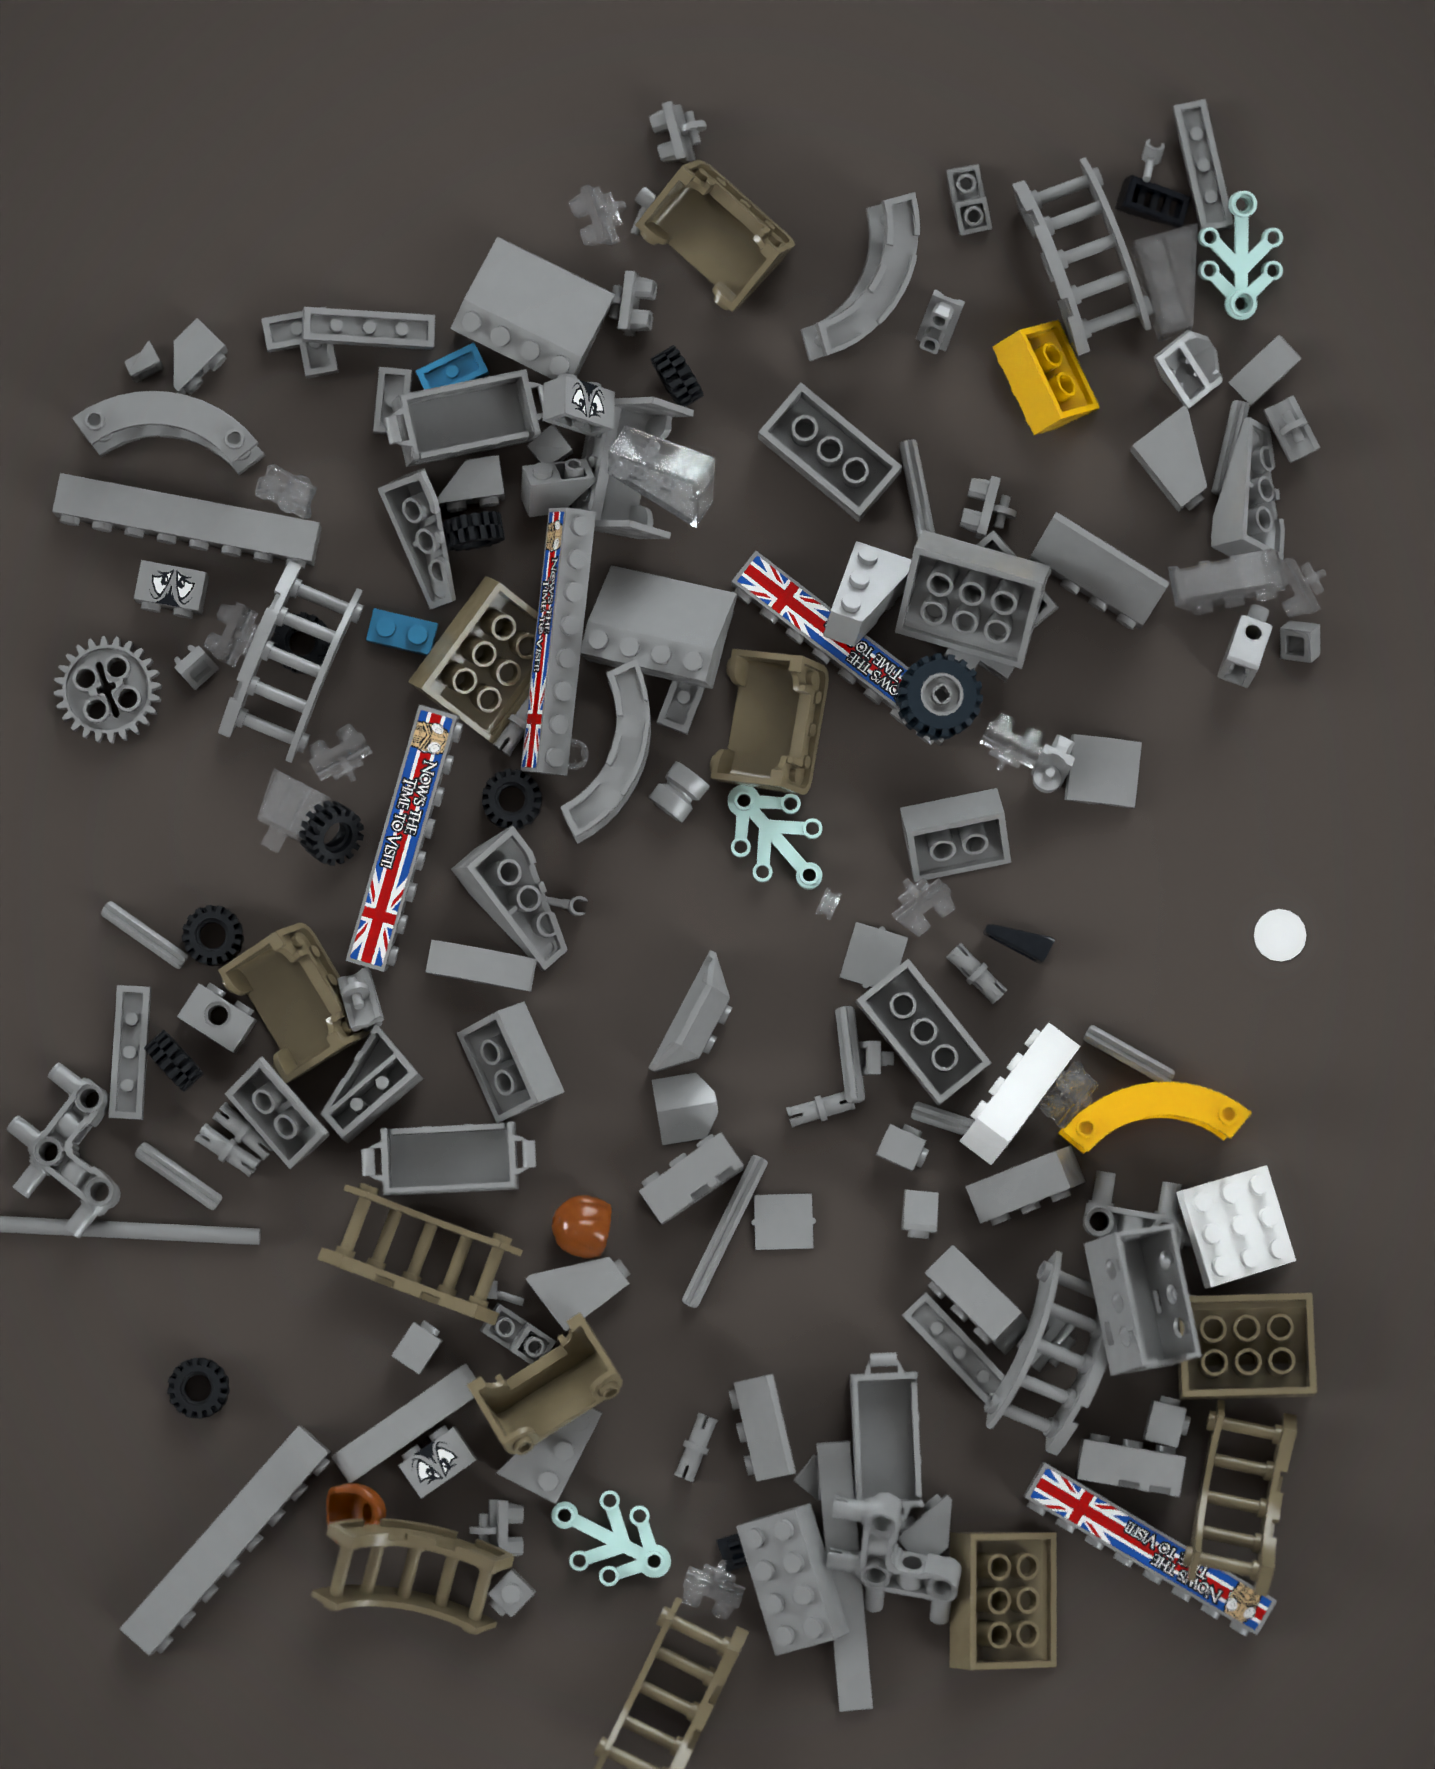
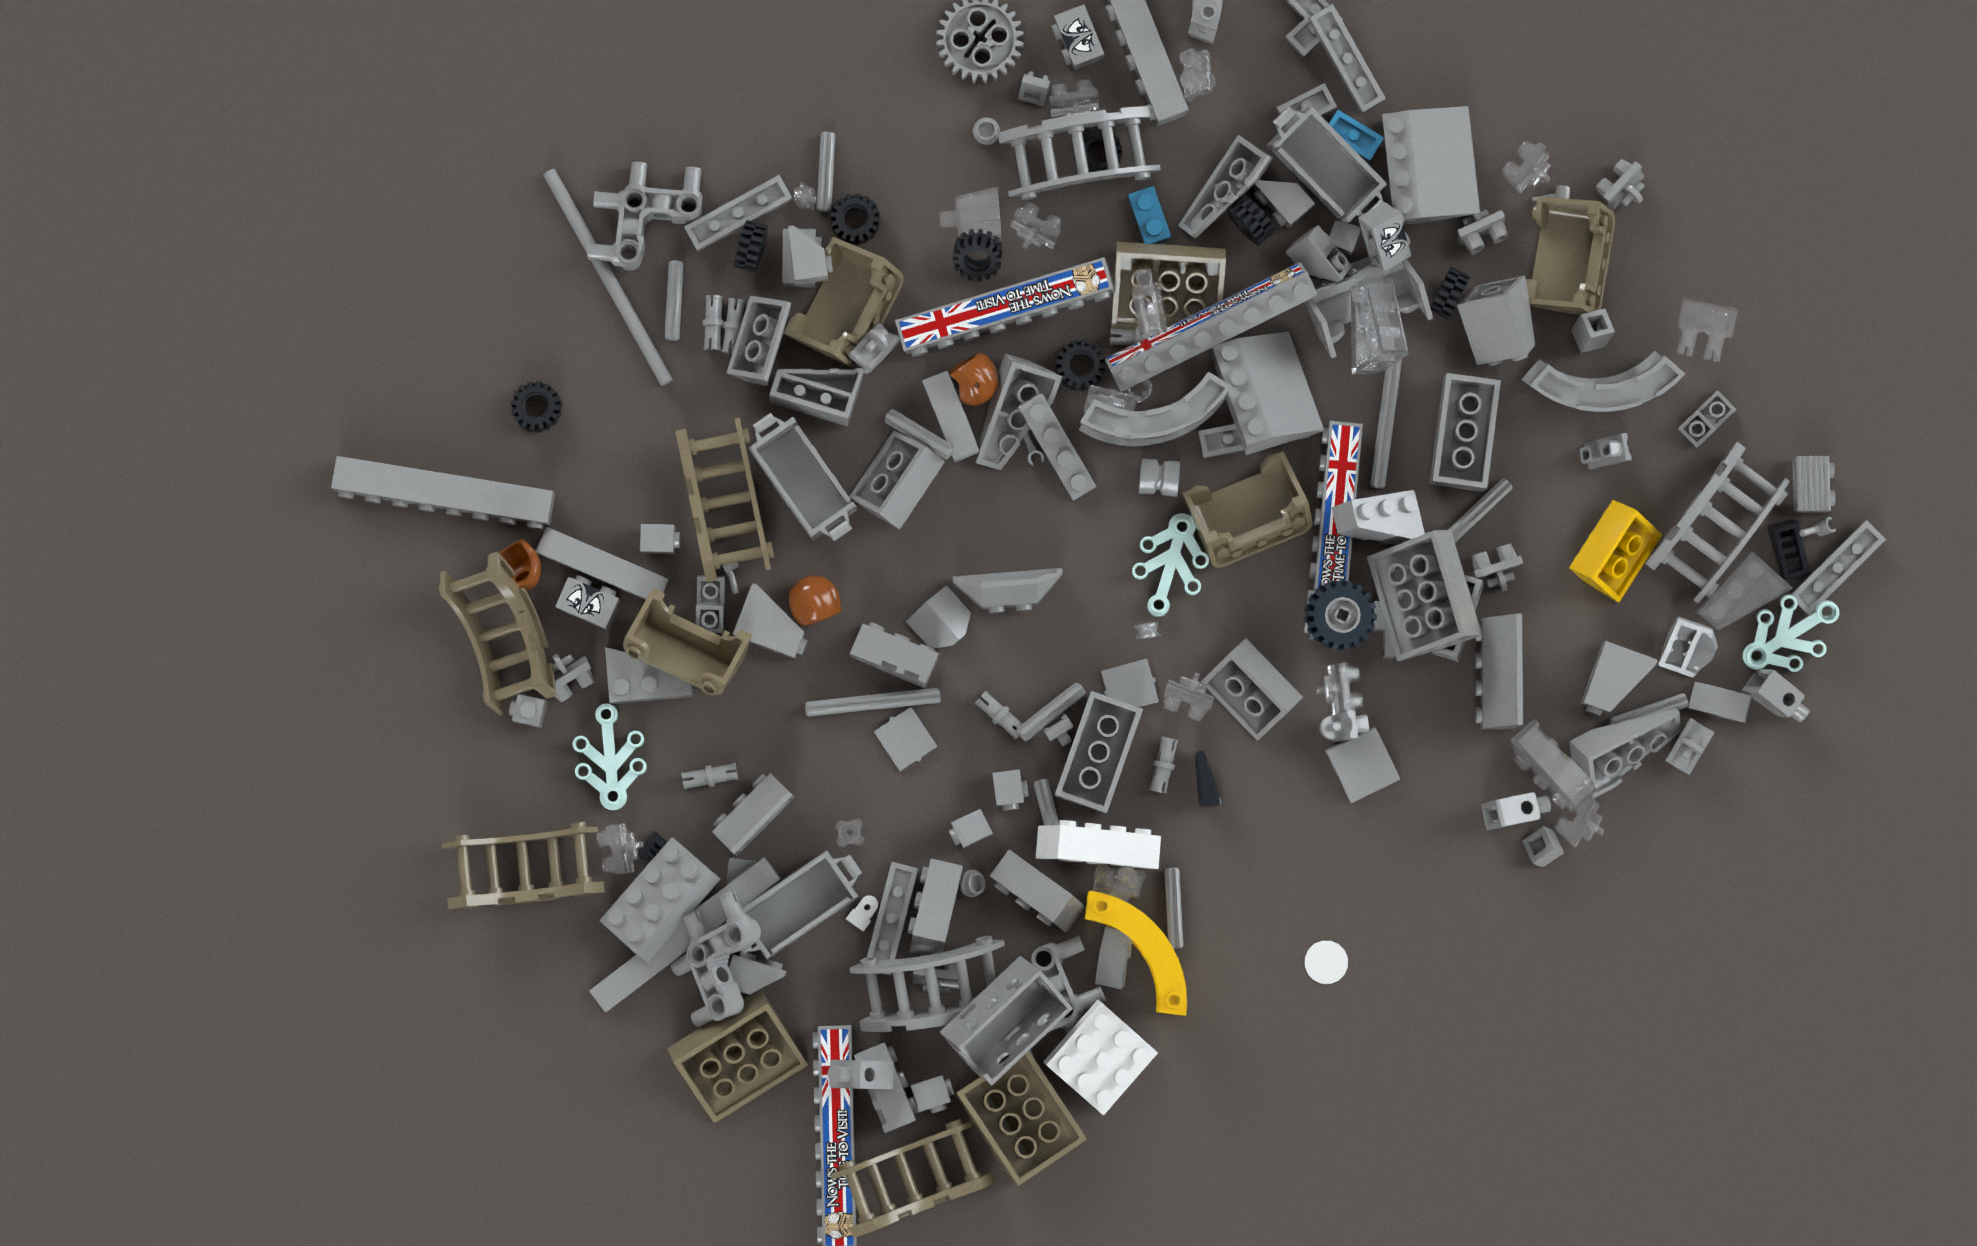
camera: 55 degrees right, 0 degrees up
none -> light grey slope [788,225,833,284]
none -> clear plate [794,182,816,210]
none -> light grey torso [828,1060,894,1089]
none -> clear plate [835,819,864,847]
none -> white piece [846,896,878,932]
none -> light grey axle [885,409,954,459]
none -> dark orange piece [950,353,999,406]
none -> light grey plate [960,870,986,897]
none -> light grey plate [973,117,1000,145]
none -> light grey plate [1017,392,1097,501]
none -> clear hips [1083,385,1138,413]
none -> light grey slope [1095,926,1132,989]
none -> clear torso [1132,269,1168,337]
none -> light grey axle [1370,355,1402,489]
none -> light grey slope [1457,275,1535,366]
none -> light grey brick [1571,309,1615,353]
none -> clear brick [1676,297,1738,362]
none -> light grey torso [1741,669,1810,723]
none -> light grey brick [1792,456,1835,513]

